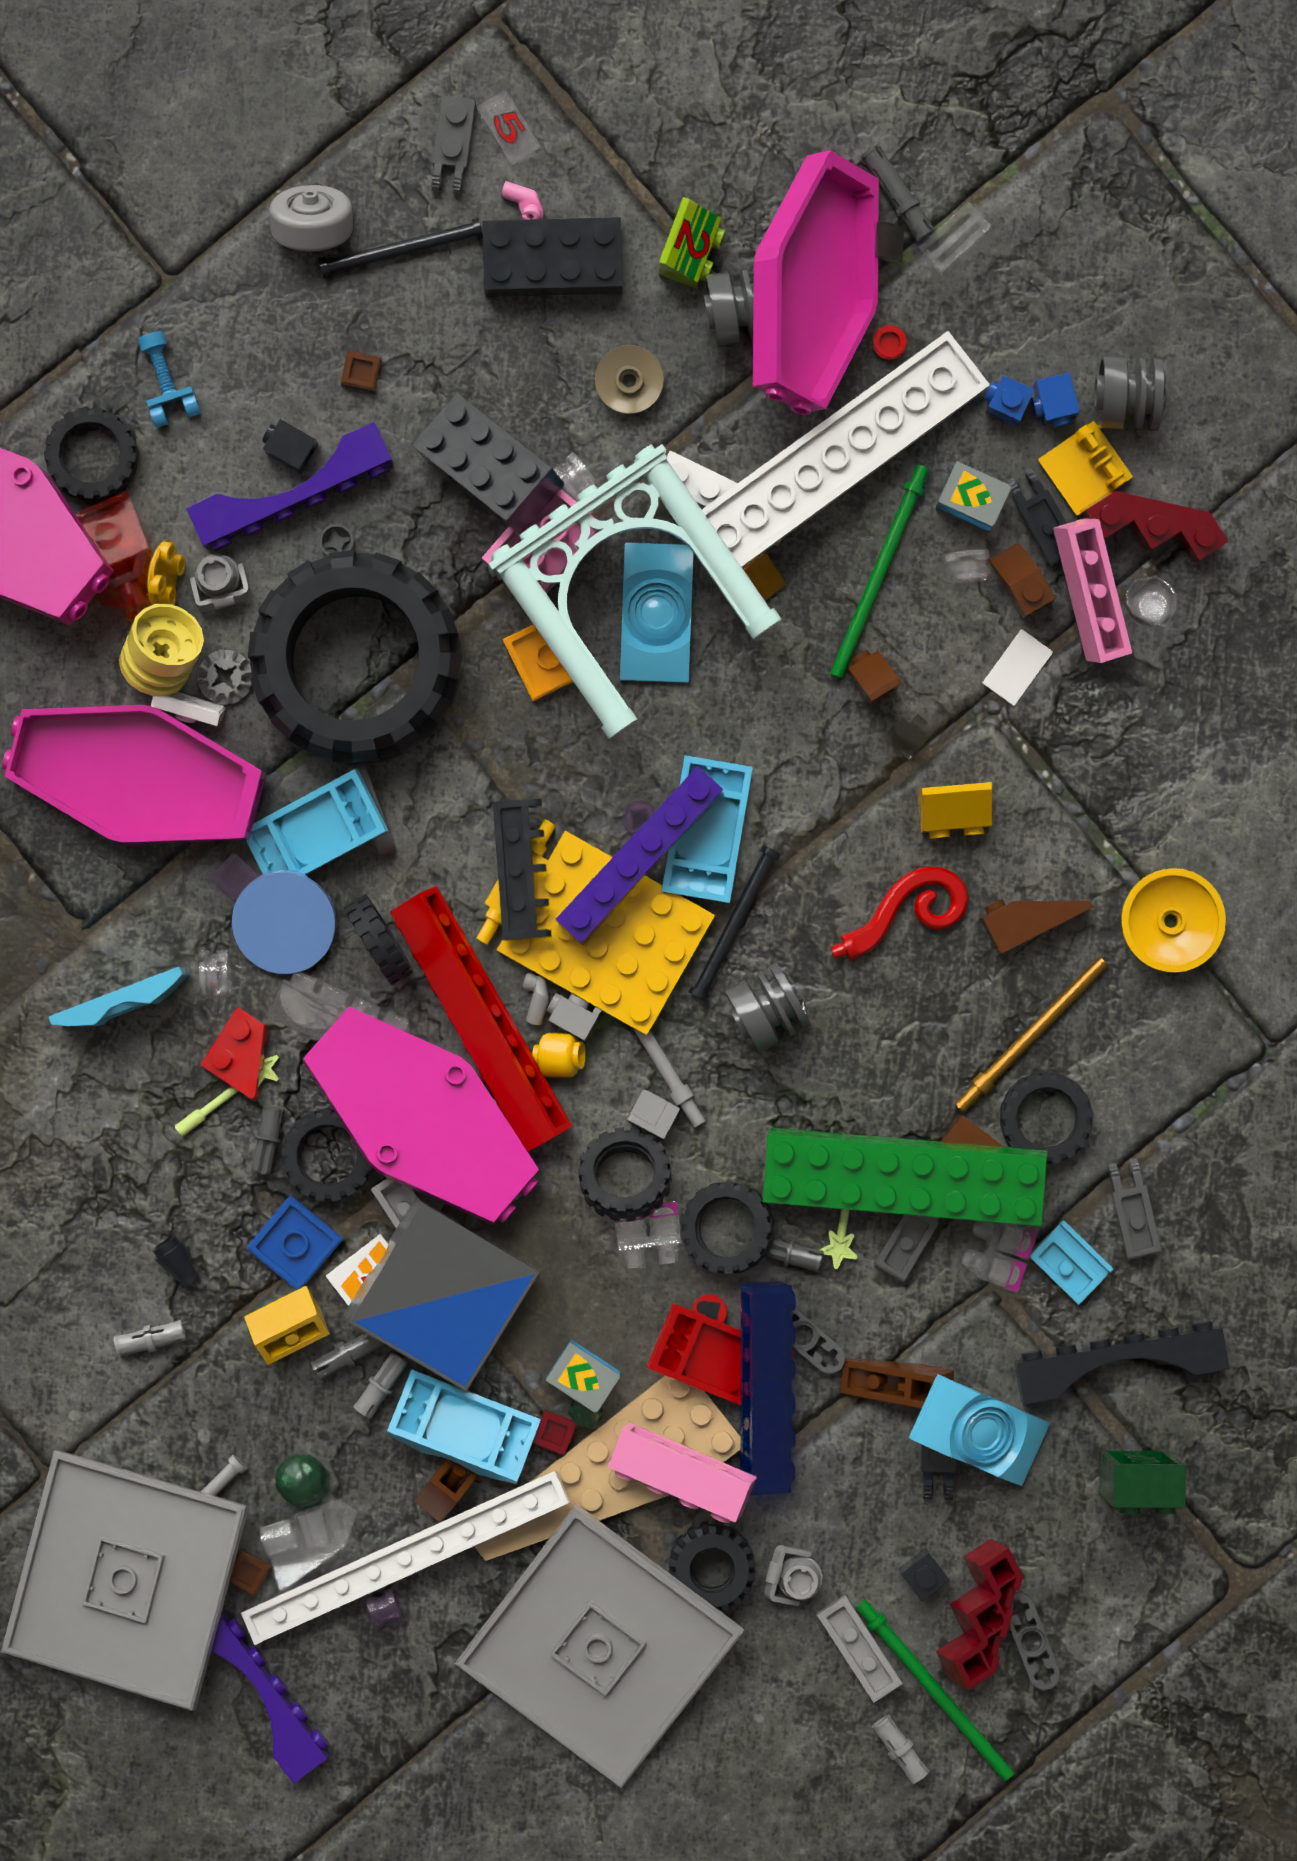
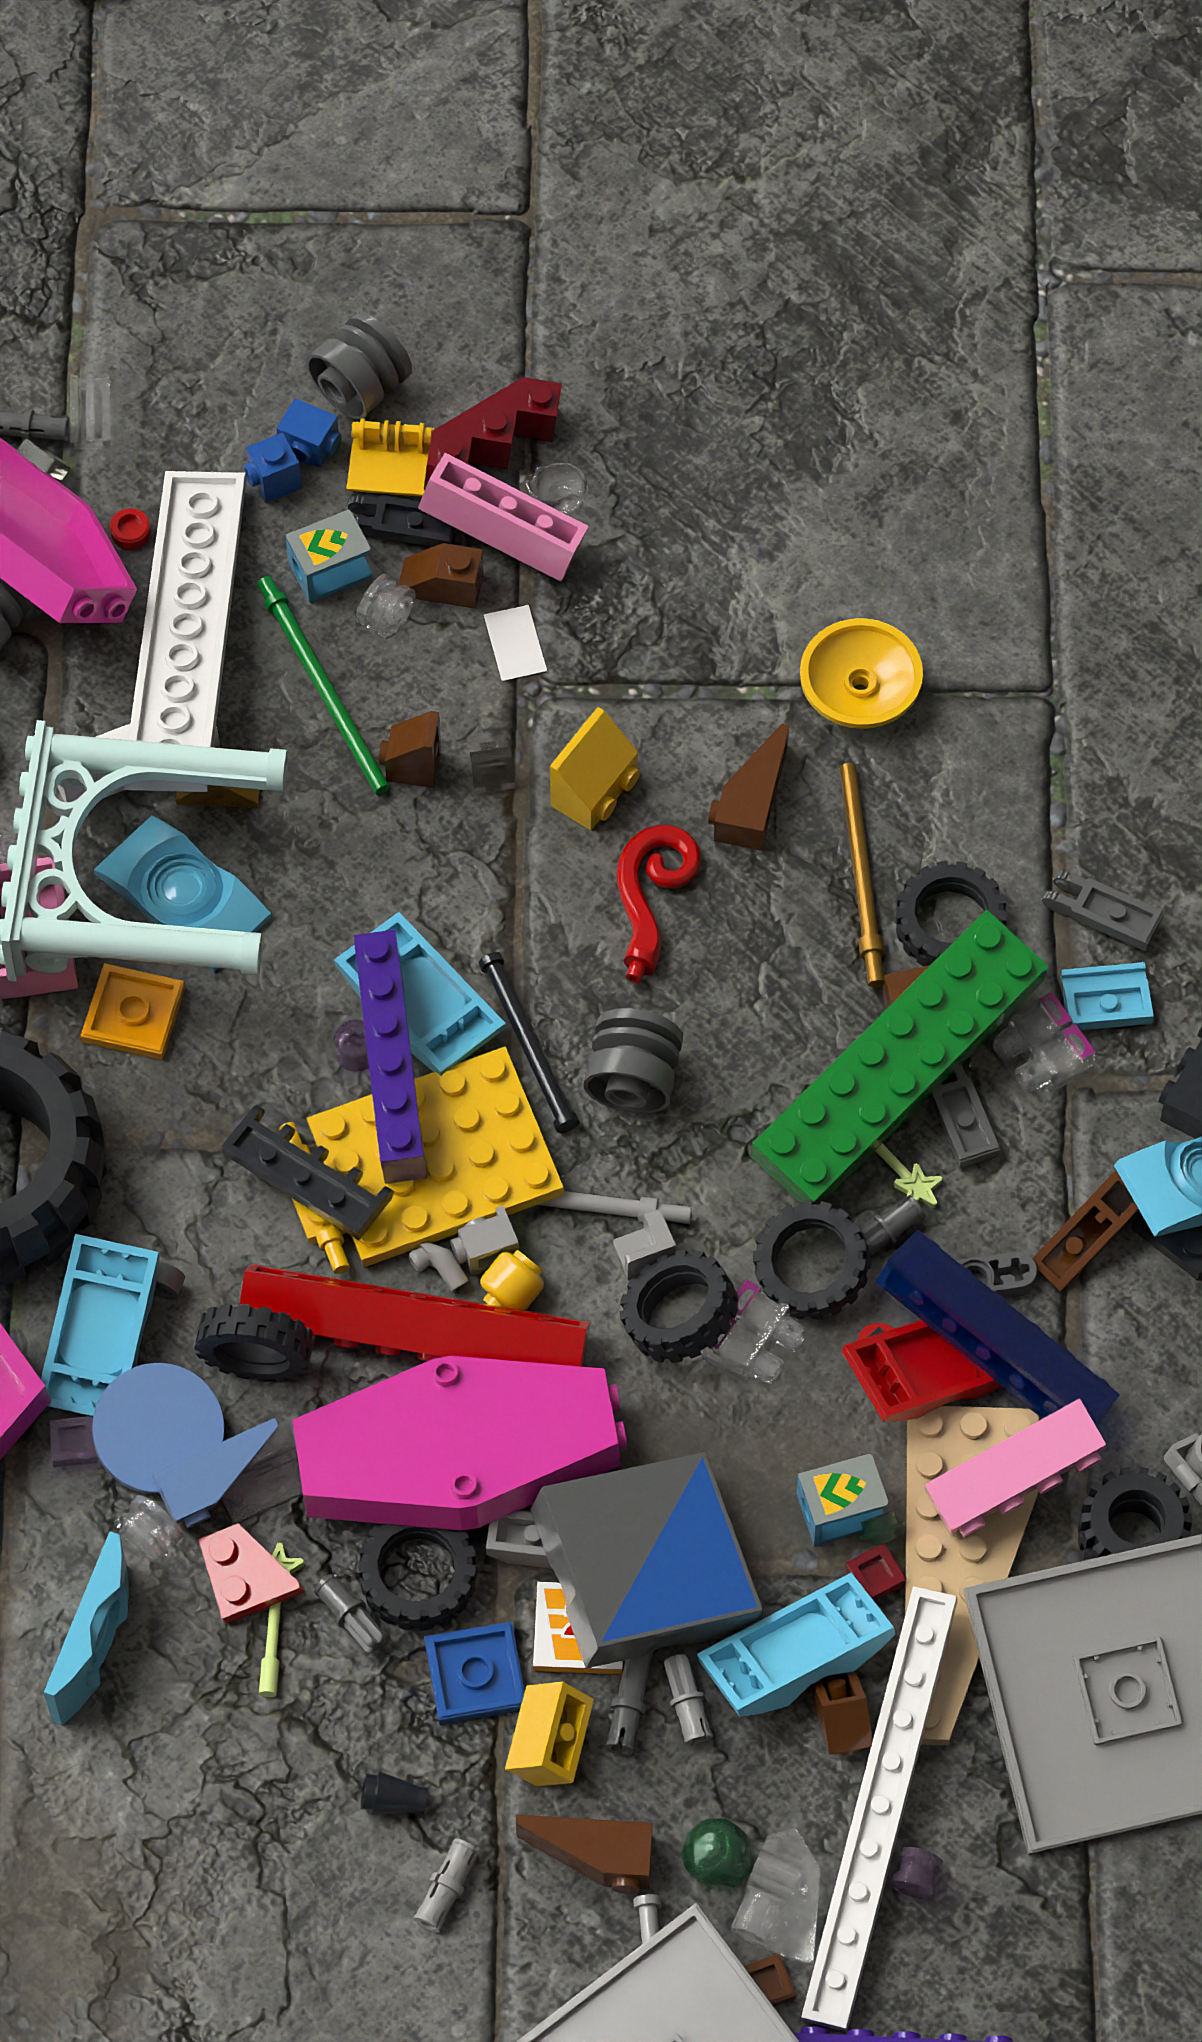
camera: 45 degrees left, 25 degrees down
none -> medium blue slope [153,1418,278,1528]
none -> reddish brown slope [516,1814,653,1894]

